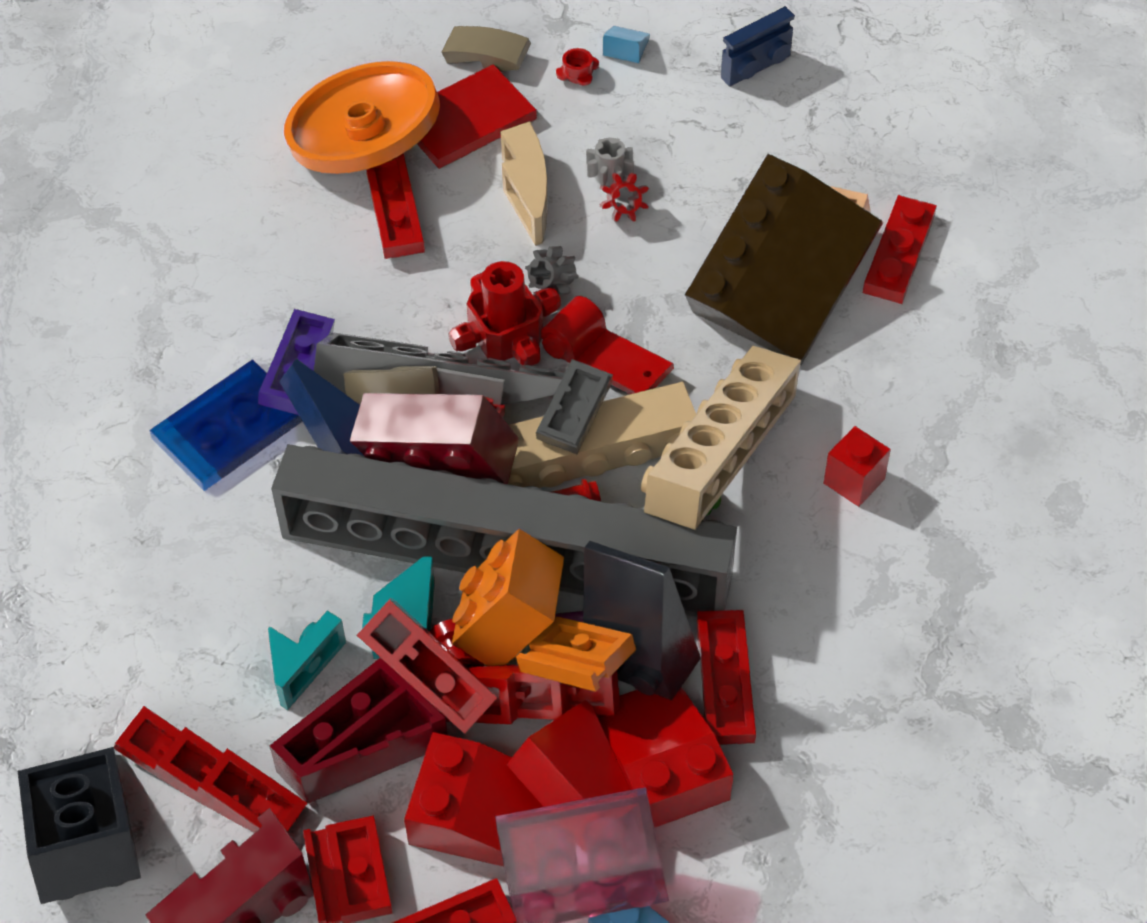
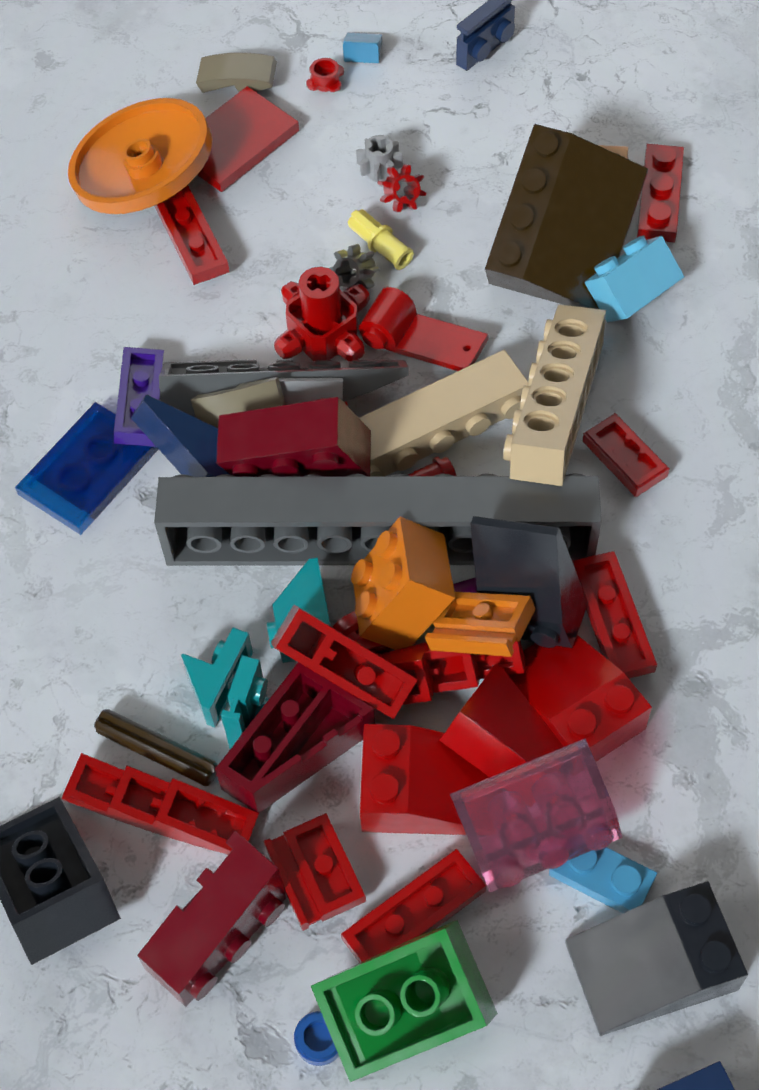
camera: 10 degrees left, 5 degrees up
tan slope [501,122,548,246] -> none
dark grey plate [536,359,613,455] -> none
red brick [823,426,891,507] -> none
none -> dark brown axle [94,709,218,786]
none -> teal plate [221,656,270,749]
none -> light yellow axle [347,209,414,270]
none -> red plate [582,413,670,498]
none -> medium azure brick [584,236,685,323]

